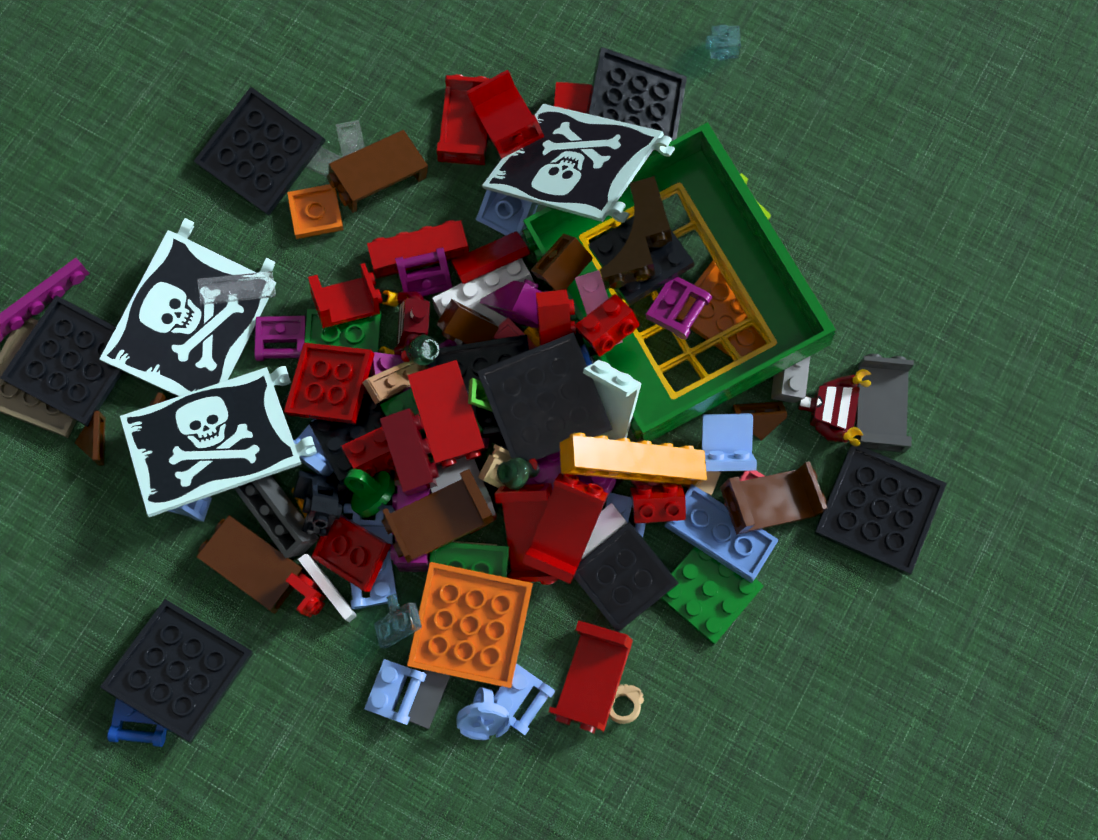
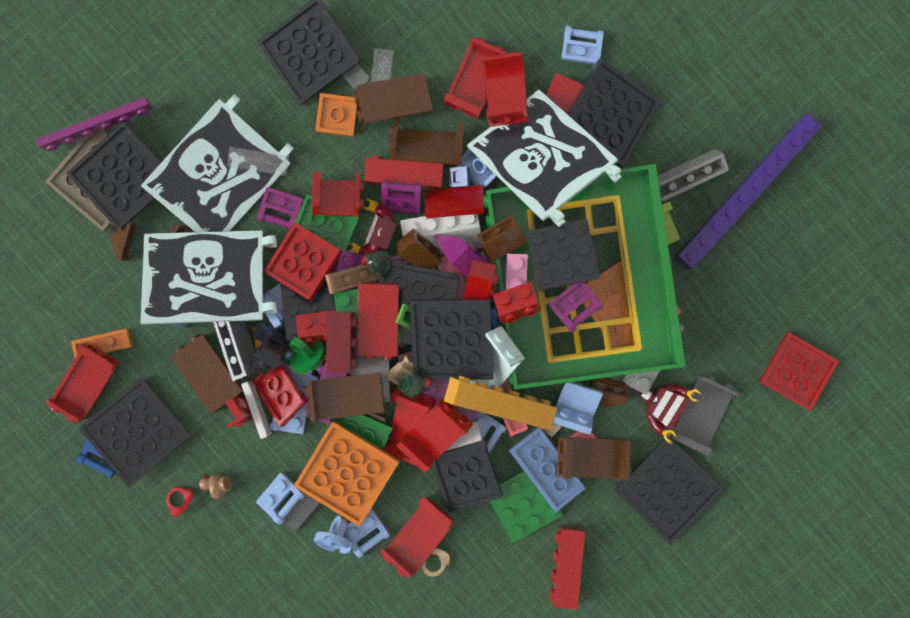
camera: 20 degrees right, 15 degrees up
clear light blue plate [374,594,422,648] -> none
dark brown arch [600,176,672,290] -> none
red bracket [631,483,686,523] -> none
clear light blue brick [706,24,741,60] -> none
none -> red panel [46,342,120,423]
none -> orange tile [71,328,133,358]
none -> red piece [166,487,193,517]
none -> medium nougat animal [199,474,232,499]
none -> reddish brown panel [388,118,464,165]
none -> plate [449,166,471,187]
none -> red brick [550,525,585,610]
none -> light blue plate [561,26,604,65]
none -> light grey brick [658,149,729,202]
none -> dark purple brick [673,113,822,270]
none -> red plate [759,332,839,411]

